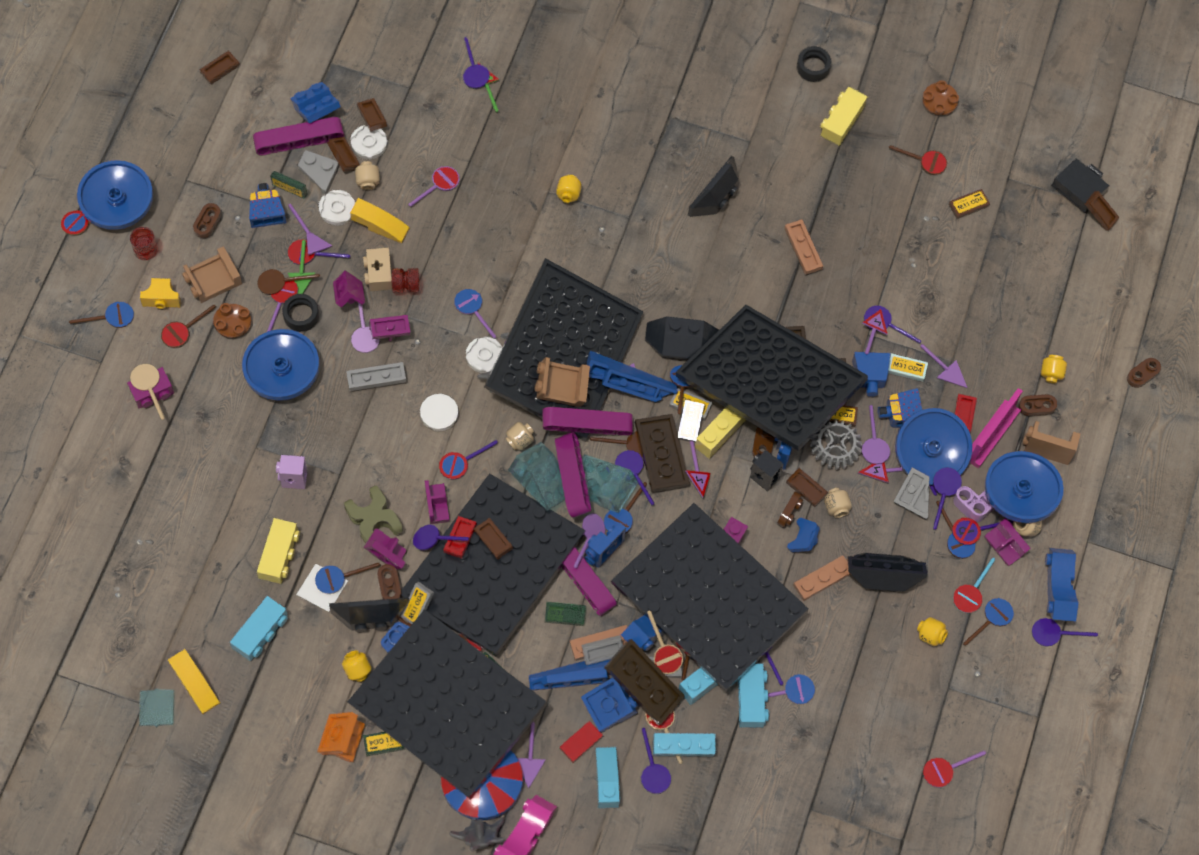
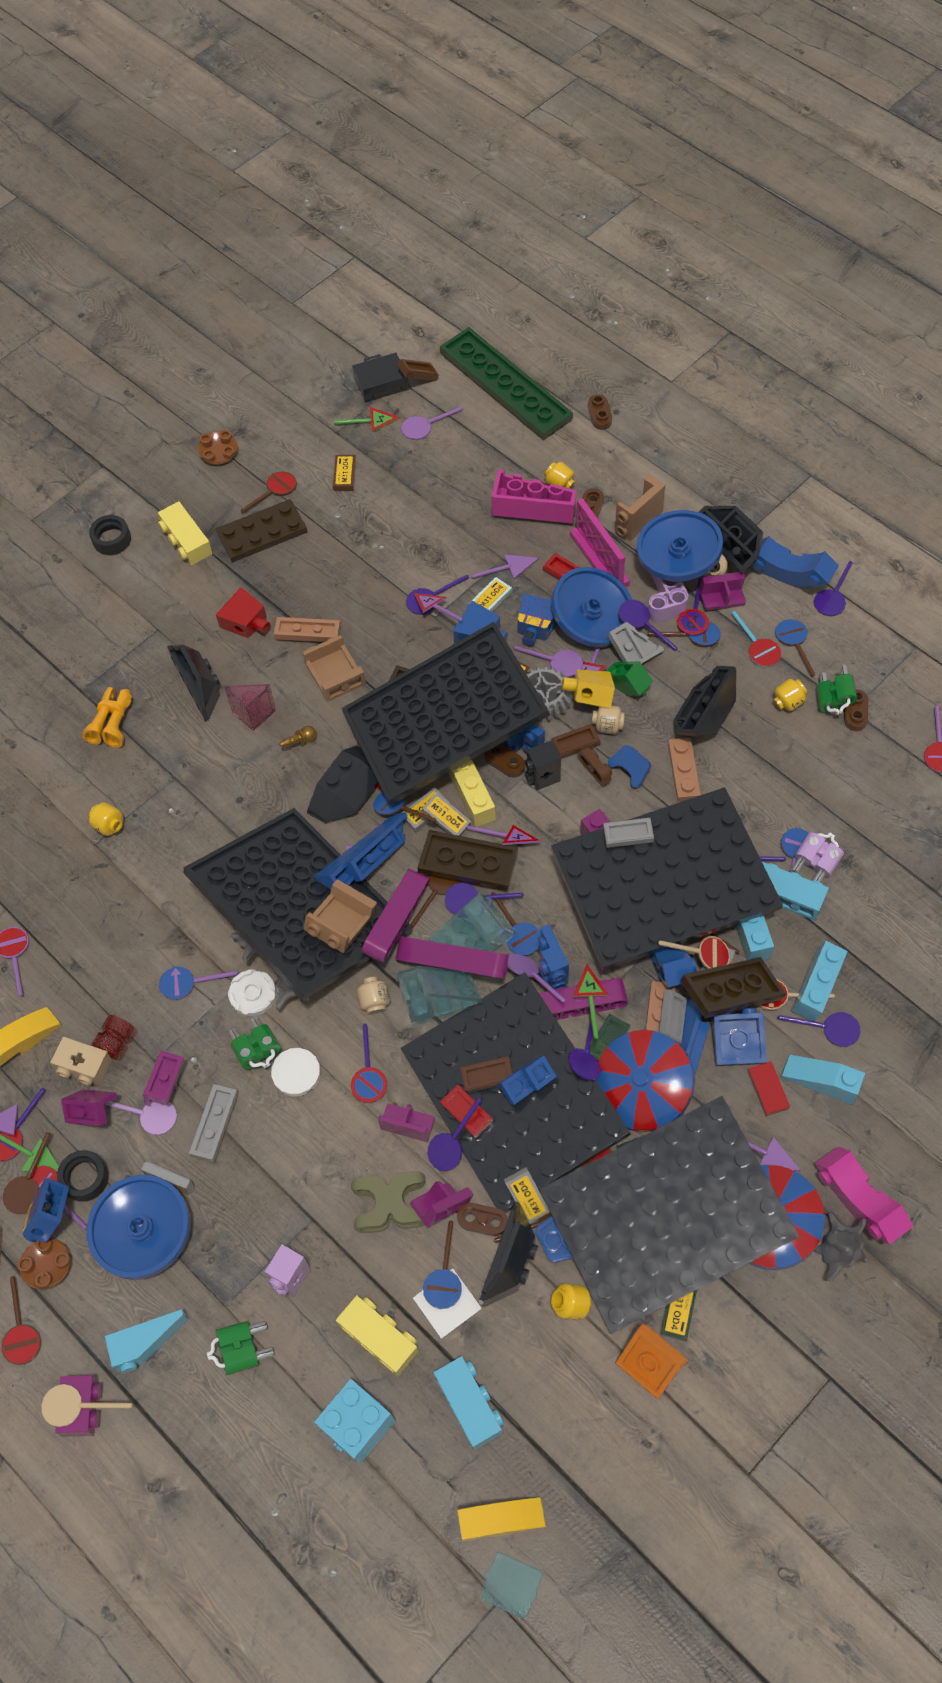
camera: 55 degrees left, 5 degrees down
none -> blue torso [22,1177,69,1242]
none -> light orange piece [82,687,132,748]
none -> medium azure slope [105,1309,188,1373]
none -> light grey tile [141,1161,194,1196]
none -> green piece [207,1321,274,1376]
none -> dark brown plate [215,499,308,563]
none -> red torso [216,587,270,638]
none -> clear pink slope [225,684,276,731]
none -> green piece [229,1016,281,1070]
none -> pearl gold bar [279,726,317,747]
none -> medium nougat panel [303,635,366,702]
none -> medium azure brick [314,1379,395,1465]
none -> piece [333,407,400,433]
none -> medium lavender piece [401,407,463,440]
none -> dark green plate [440,327,573,439]
none -> dark pink wedge [491,469,577,523]
none -> blue slope [498,1055,557,1105]
none -> yellow torso [561,669,615,708]
none -> dark purple piece [568,1020,601,1081]
none -> piece [573,964,609,1039]
none -> dish [596,1030,695,1131]
none -> light grey tile [603,818,654,848]
none -> green slope [606,661,653,696]
none -> black wedge [699,506,764,573]
none -> lavender piece [791,832,844,882]
none -> green piece [816,665,857,714]
none -> reddish brown plate [844,689,868,731]

